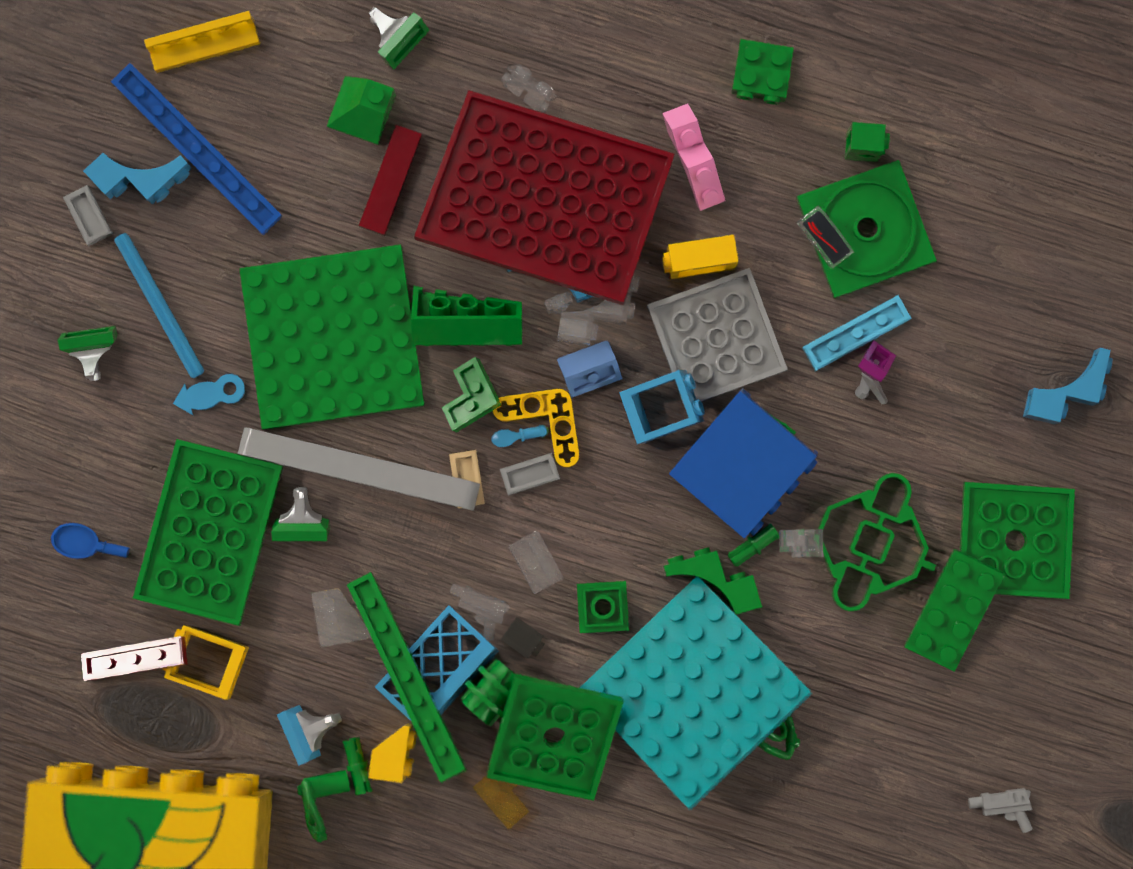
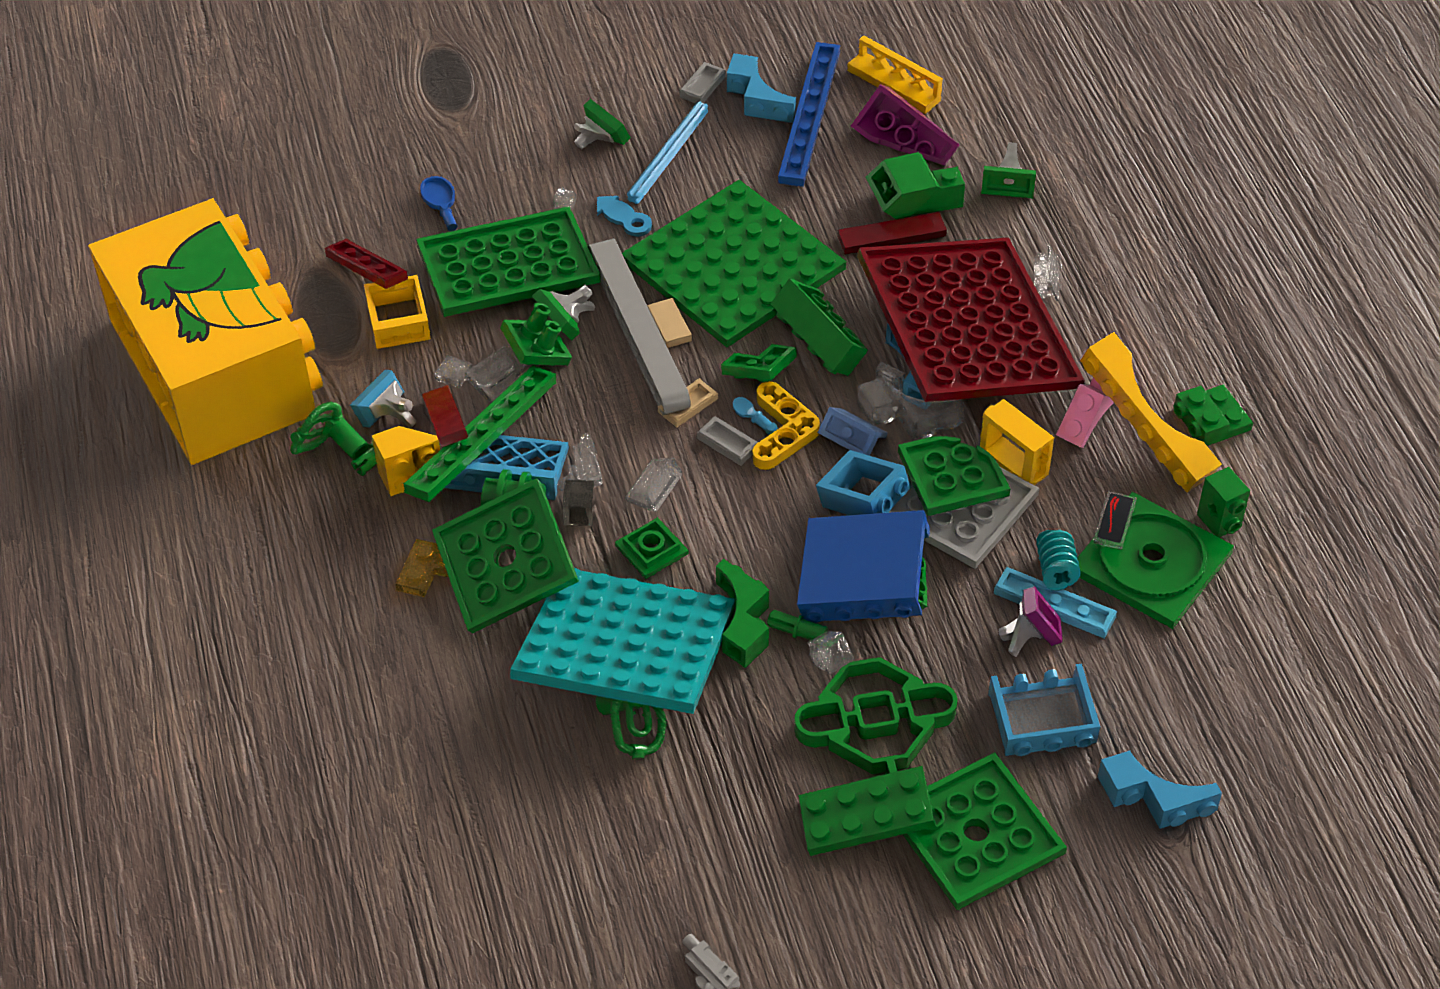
camera: 55 degrees right, 35 degrees down
none -> dark red tile [422,385,468,447]
none -> clear tile [434,355,473,388]
none -> green plate [500,303,572,366]
none -> clear bush [553,187,576,210]
none -> tan tile [647,298,692,348]
none -> magenta wedge [851,84,960,166]
none -> green slope [865,152,940,219]
none -> green plate [898,436,1011,516]
none -> window [988,664,1100,756]
none -> teal piece [1036,530,1080,591]
none -> yellow arch [1080,332,1222,493]

